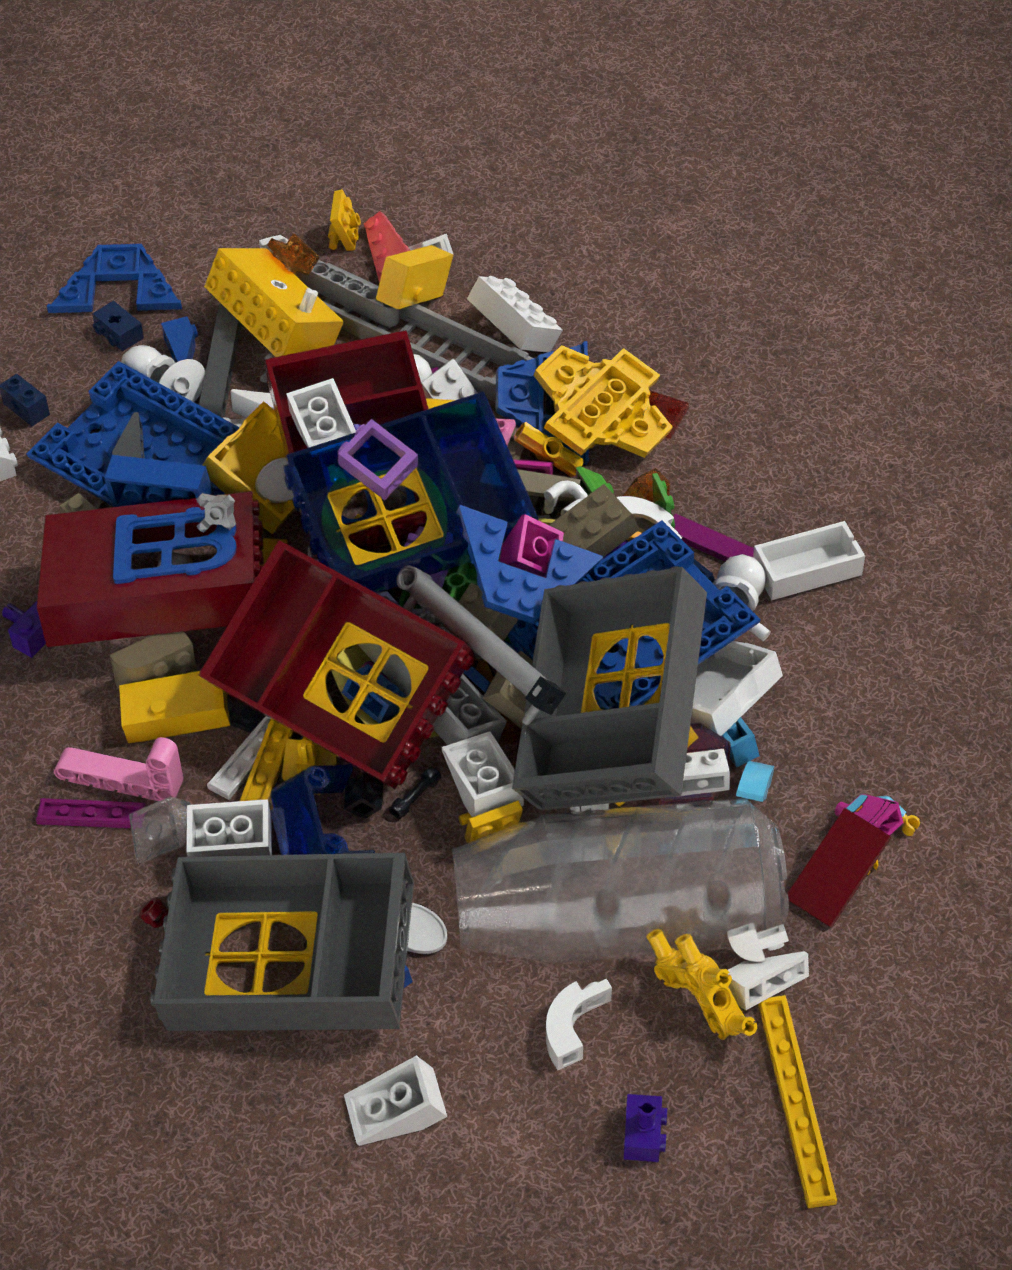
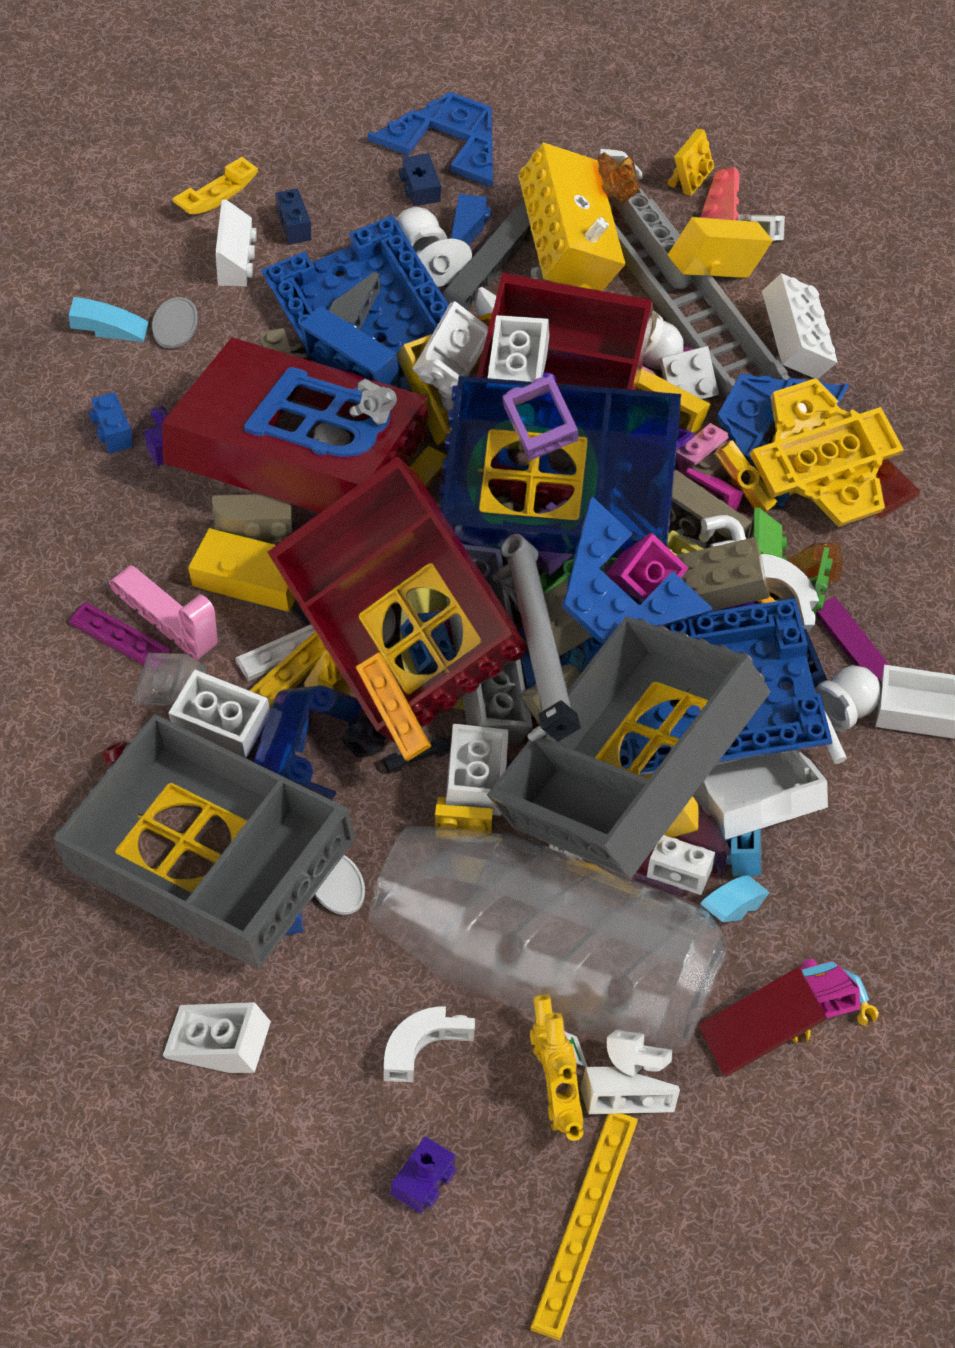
camera: 25 degrees right, 5 degrees up
none -> light orange tile [356,652,431,761]
none -> white bracket [412,301,489,398]

